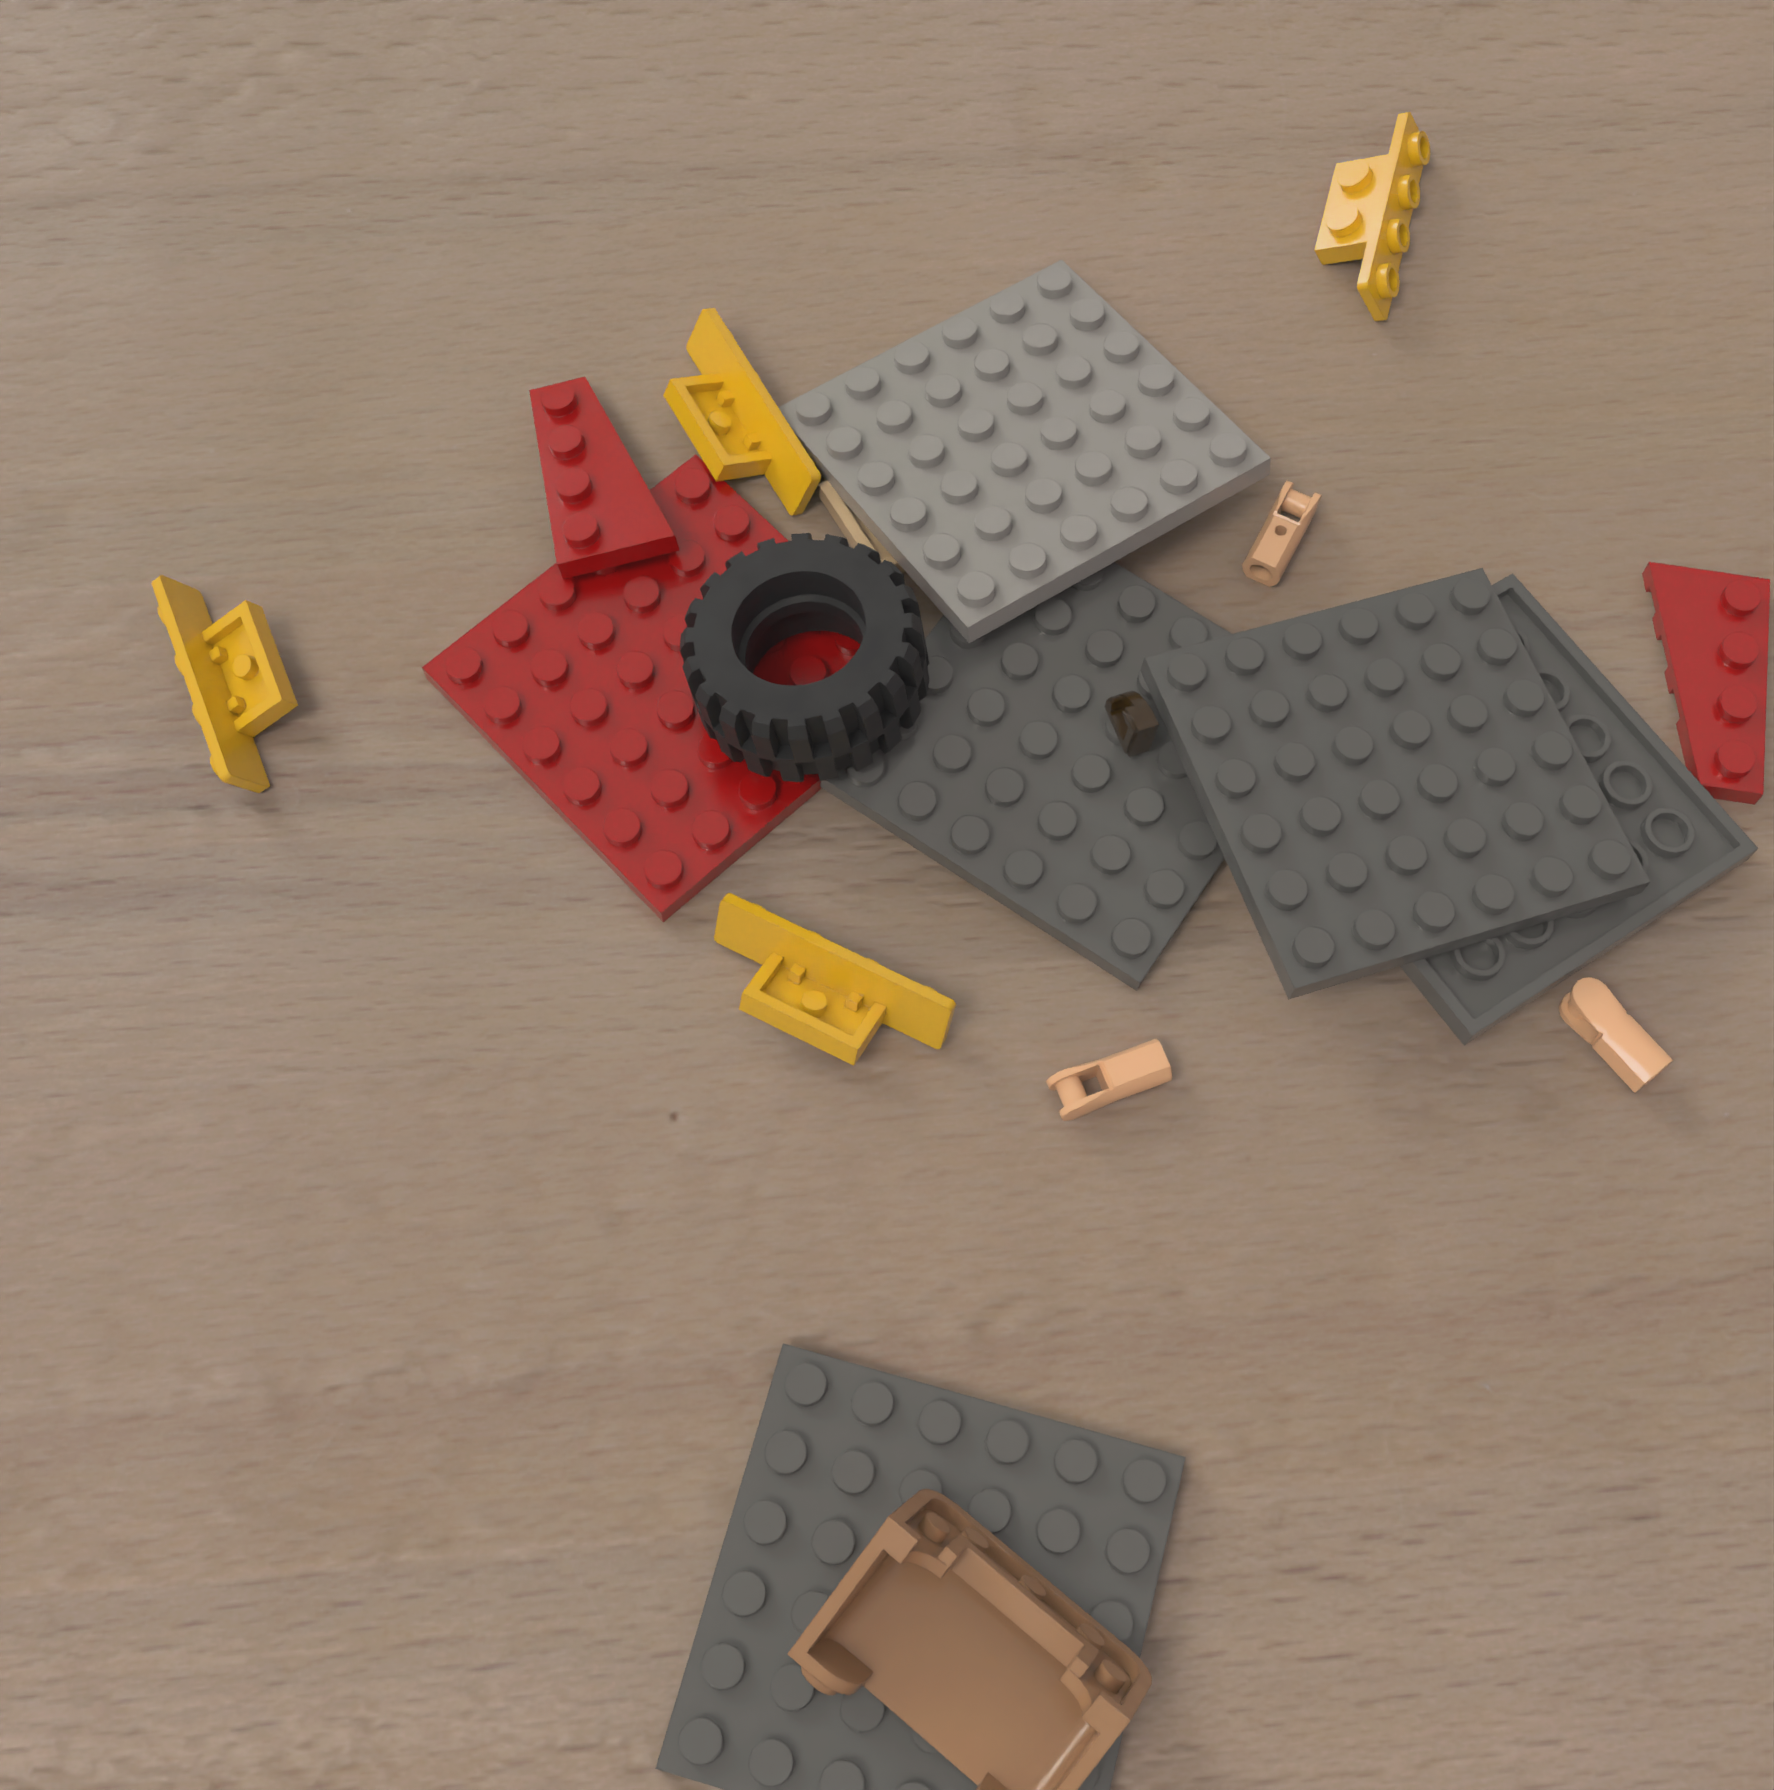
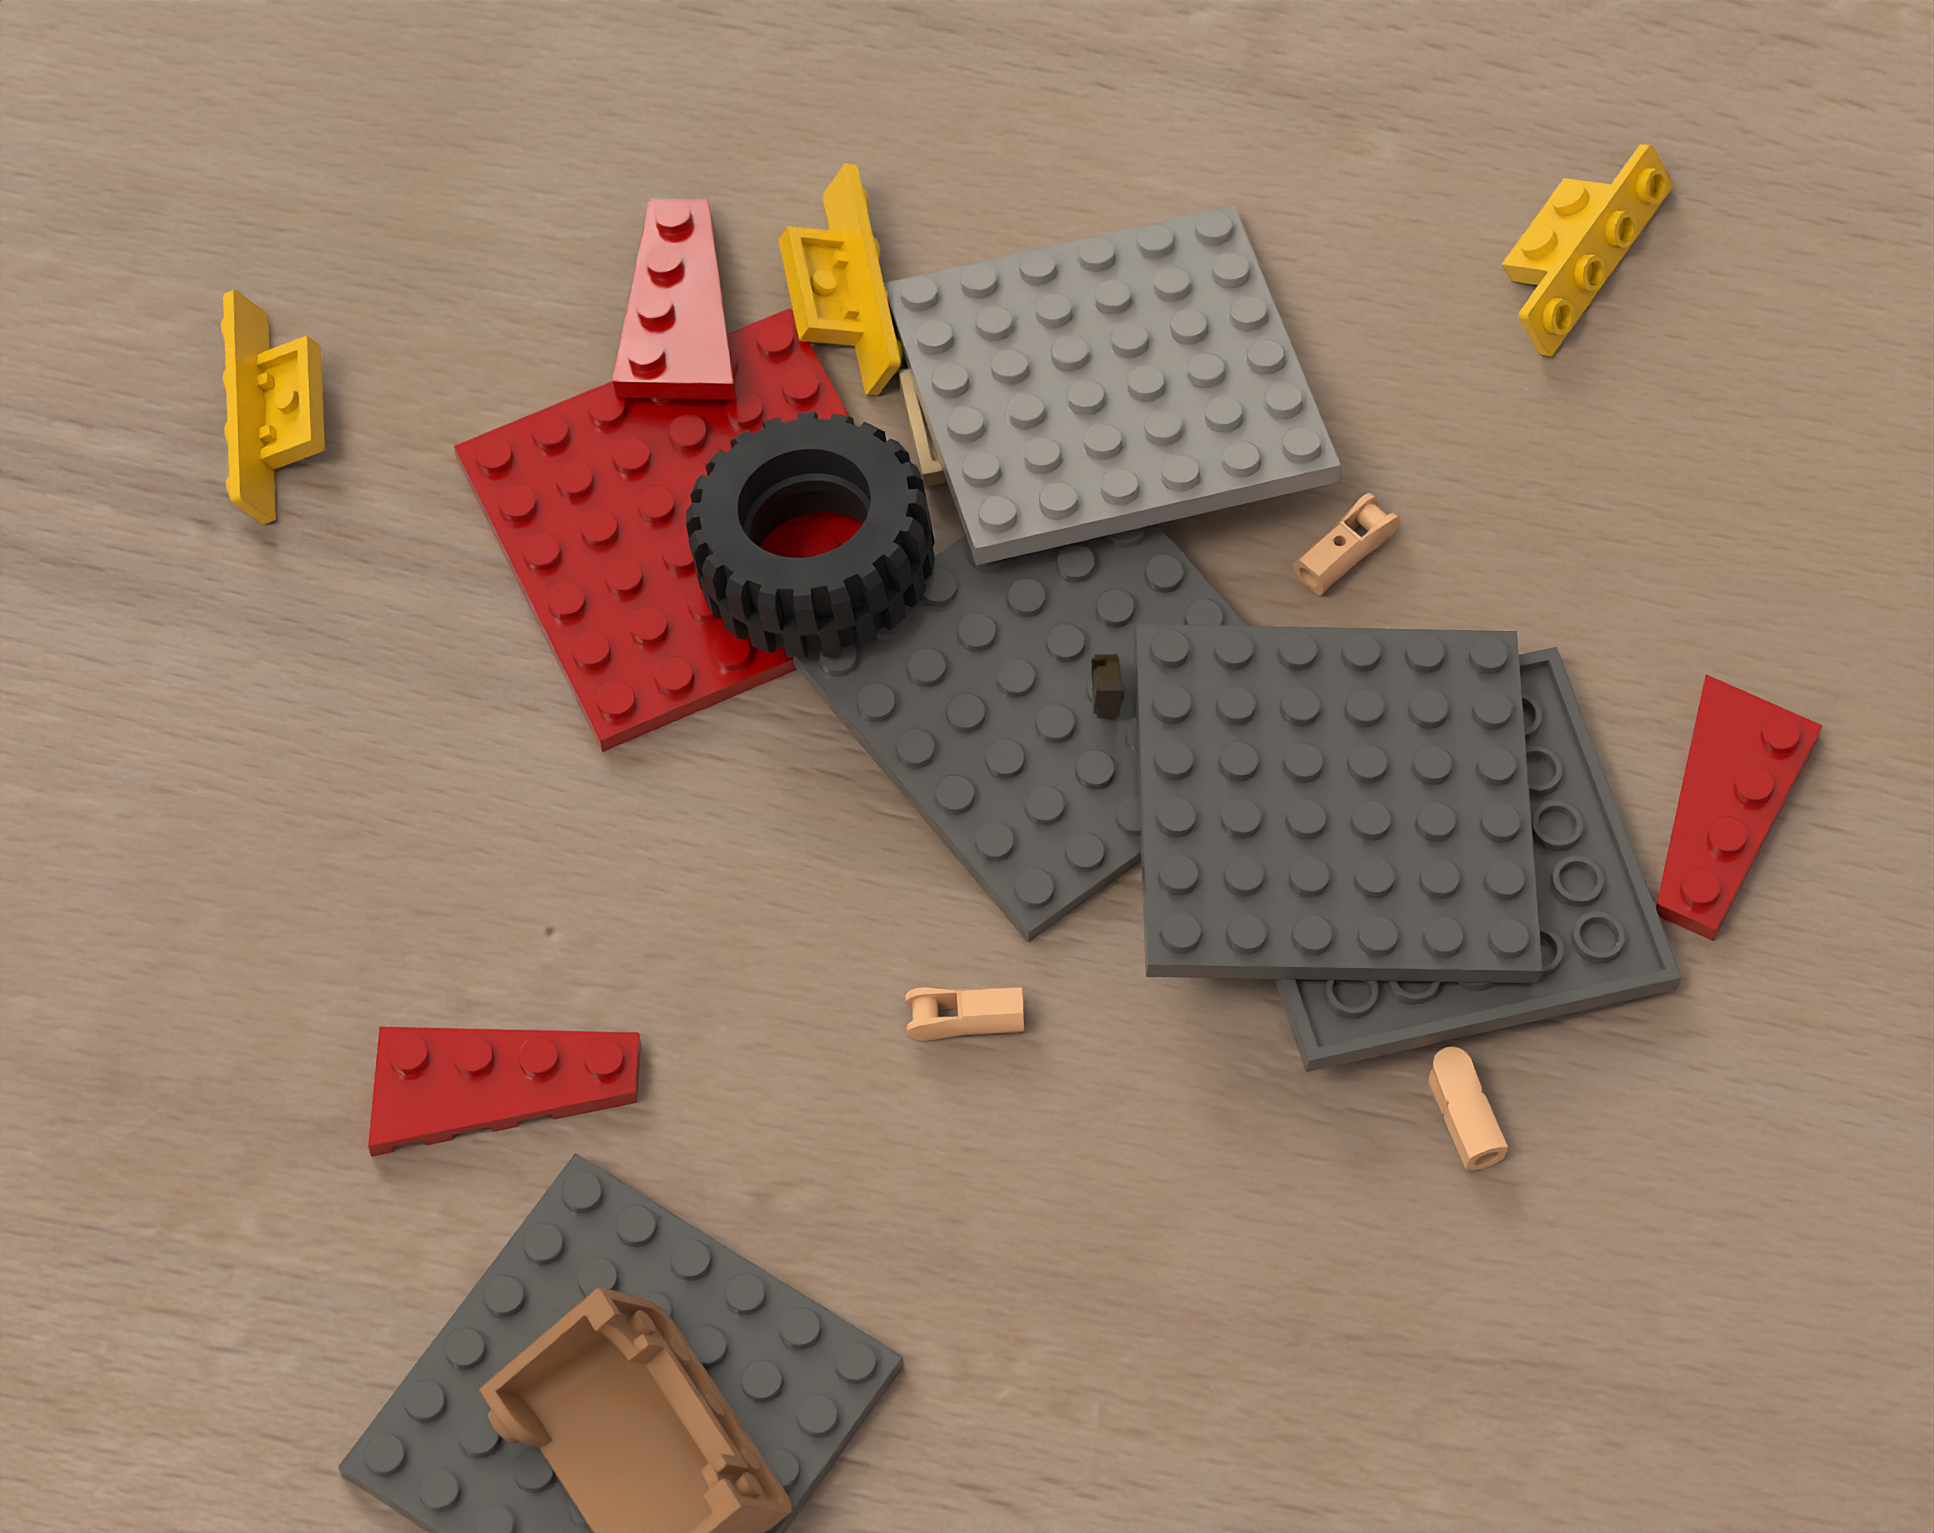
camera: 20 degrees right, 5 degrees down
yellow bracket [714,893,956,1066] -> none
none -> red wing [368,1027,641,1157]

